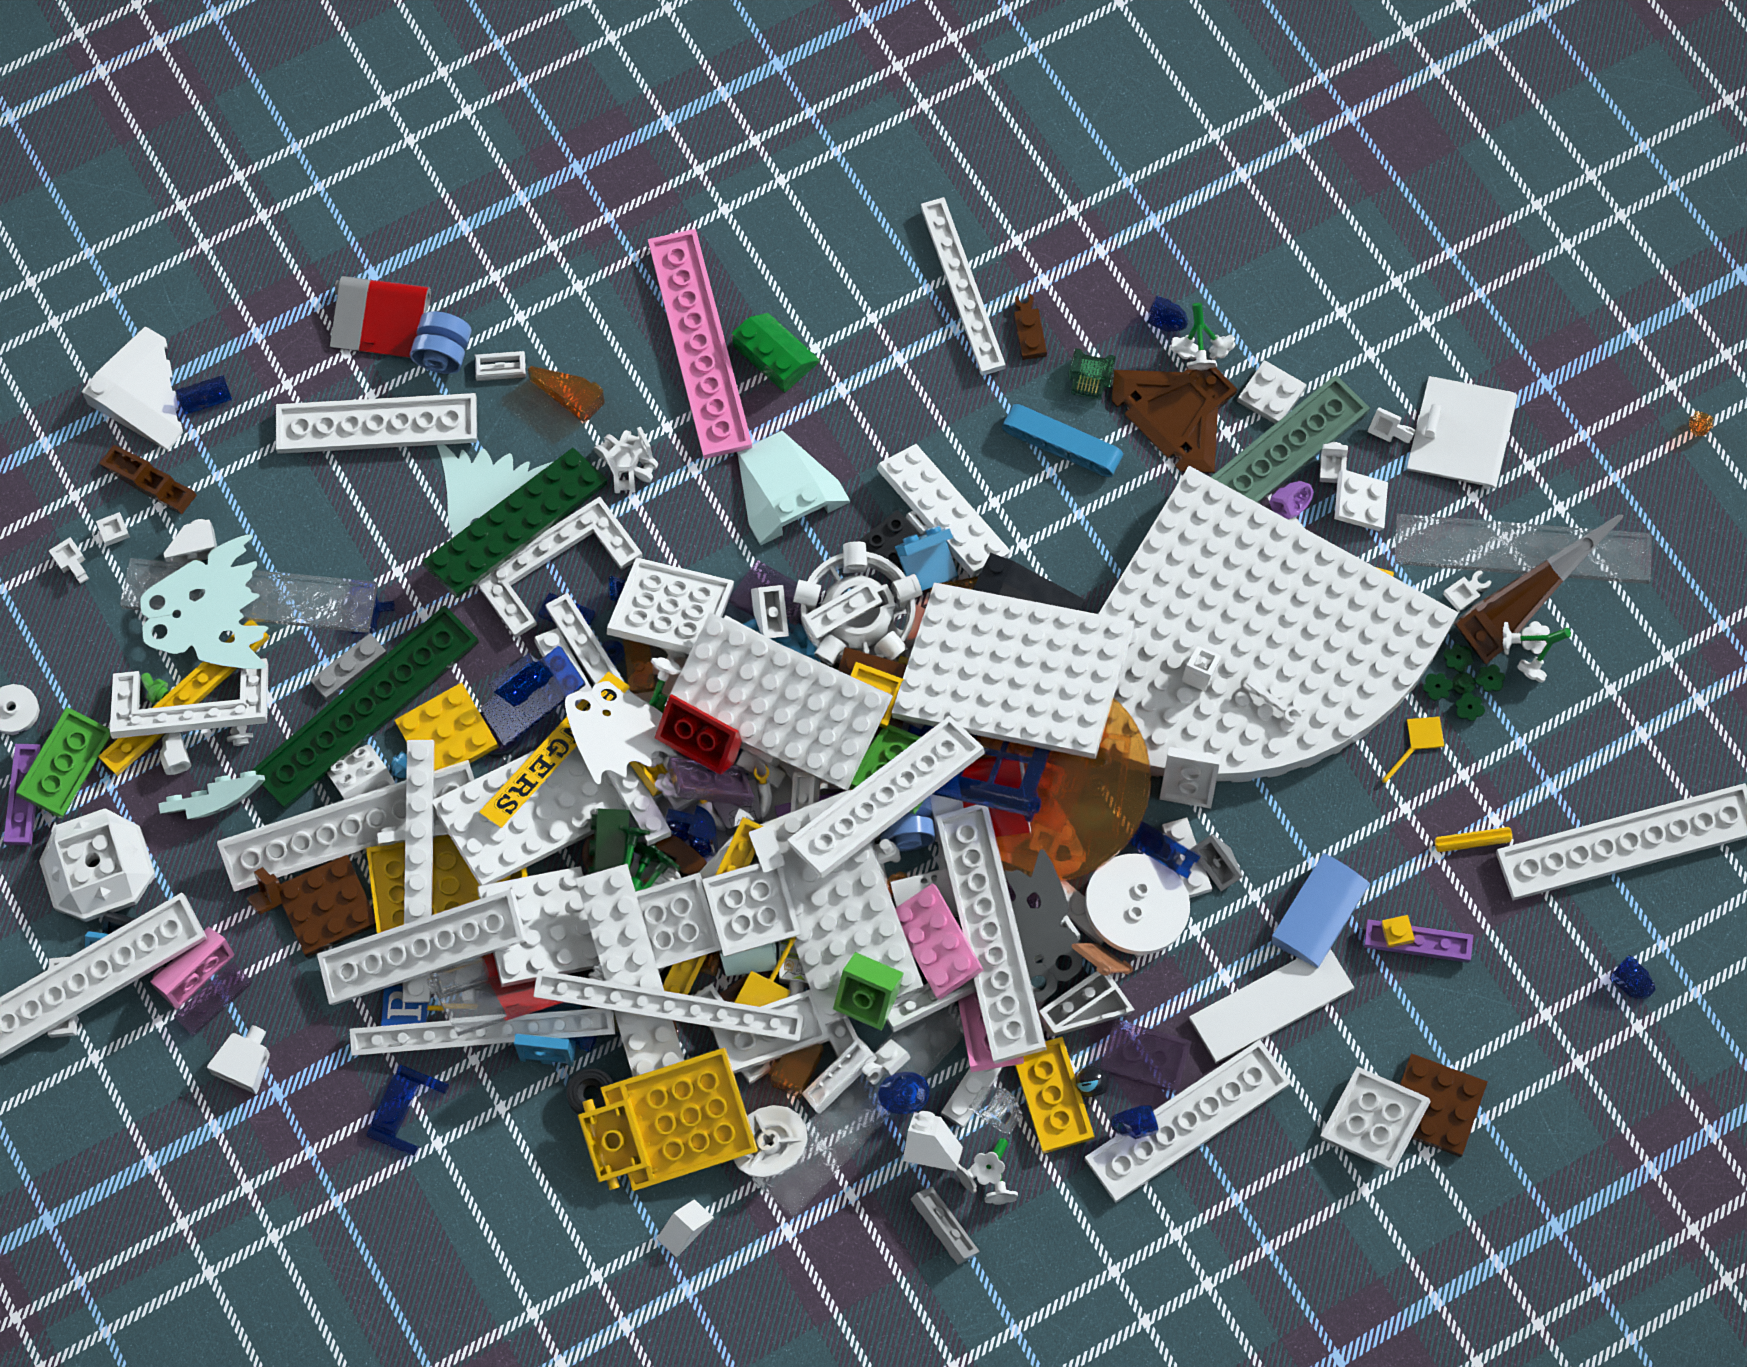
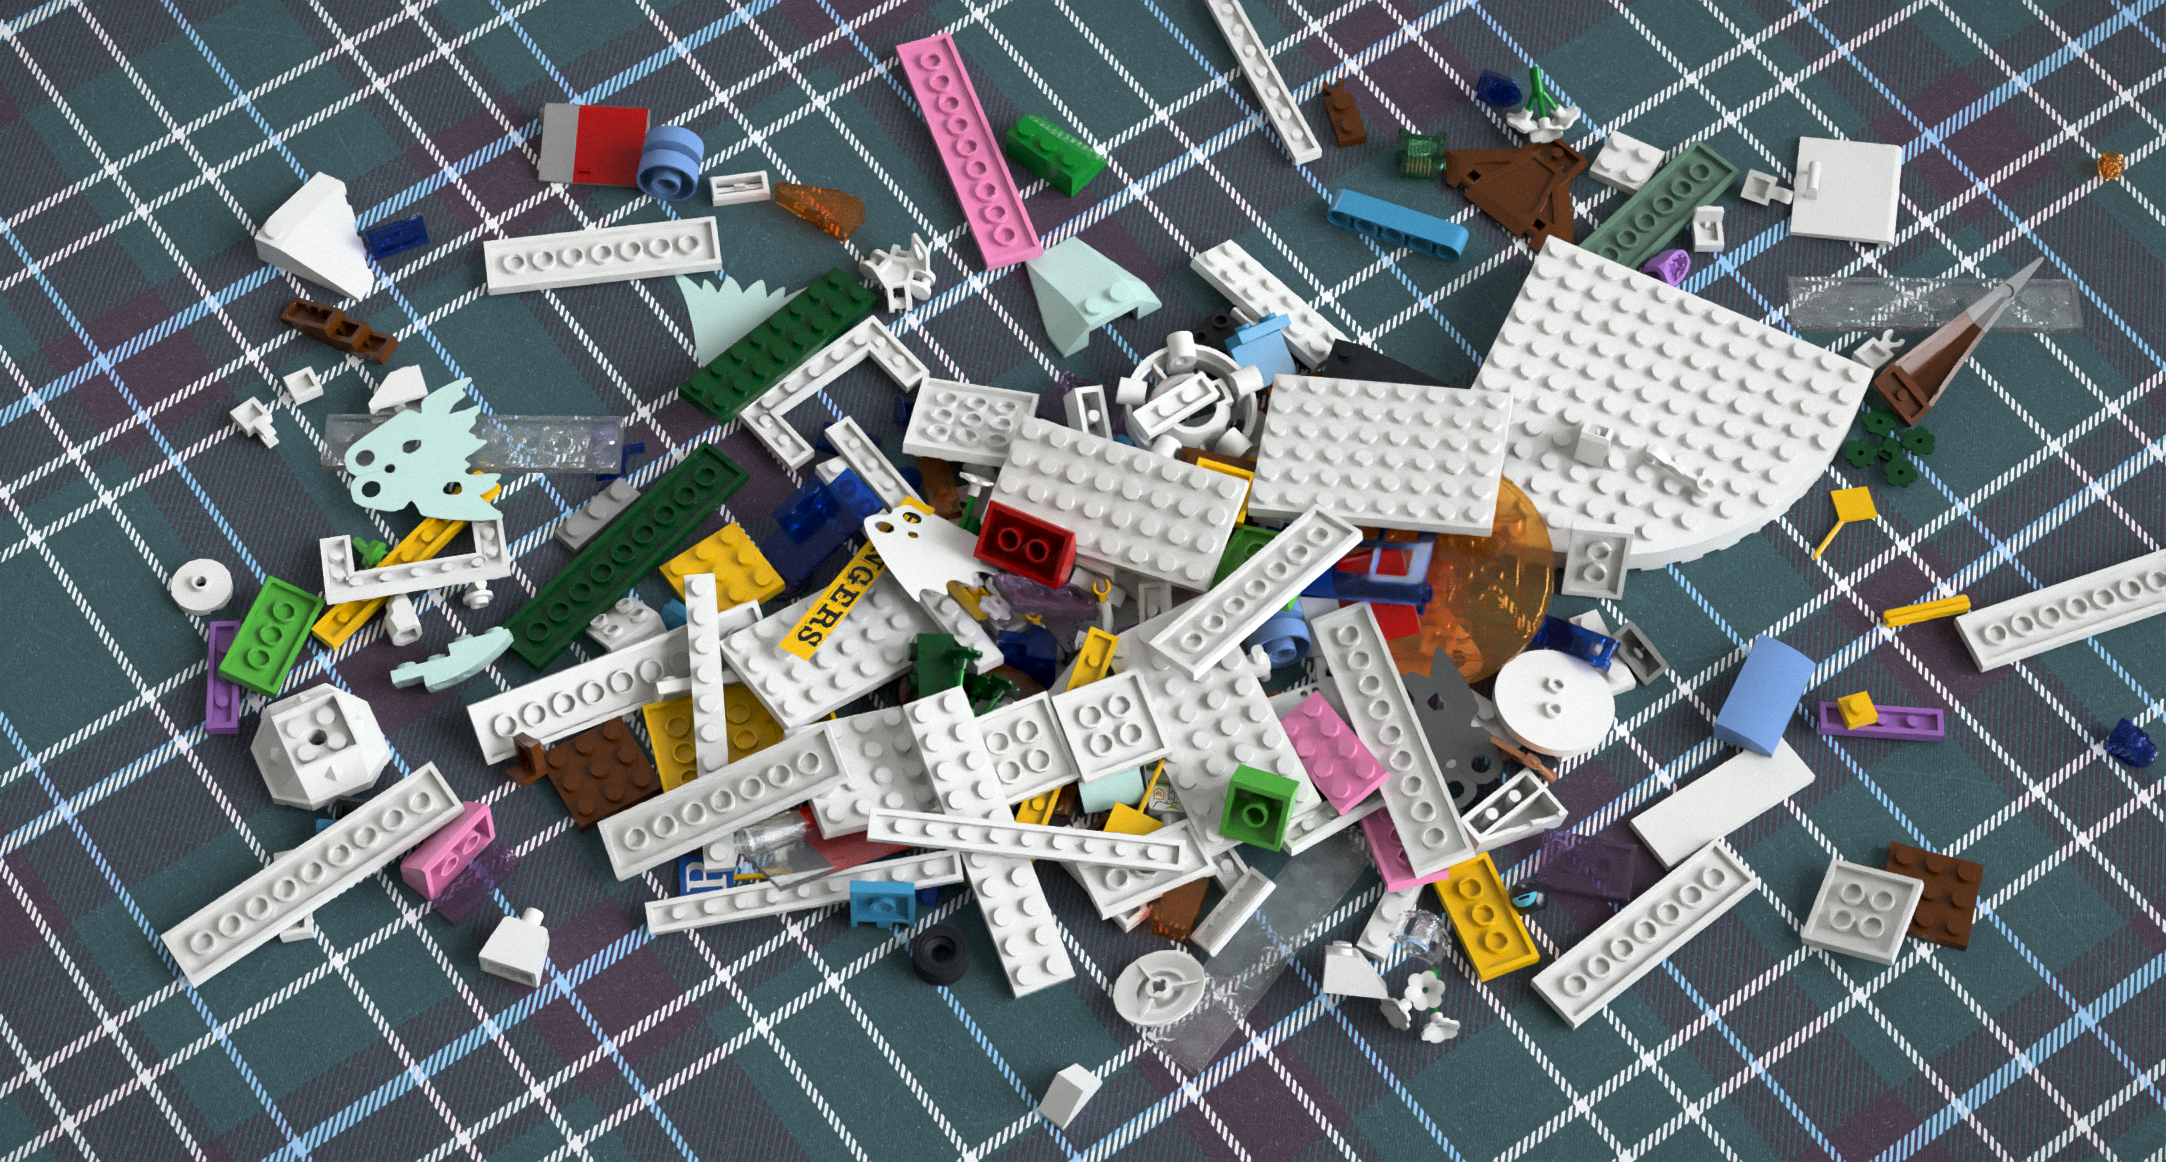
camera: 10 degrees left, 10 degrees down
clear blue plate [366,1064,449,1157] -> none
yellow plate [578,1047,758,1191] -> none
white sticker [749,825,785,873] -> none
white plate [861,1039,911,1085] -> none
clear blue hat [878,1071,930,1114] -> none
light grey plate [910,1187,980,1265] -> none
clear blue rock [1110,1105,1159,1140] -> none
white plate [1334,470,1388,531] -> none
white plant [1503,621,1571,683] -> none

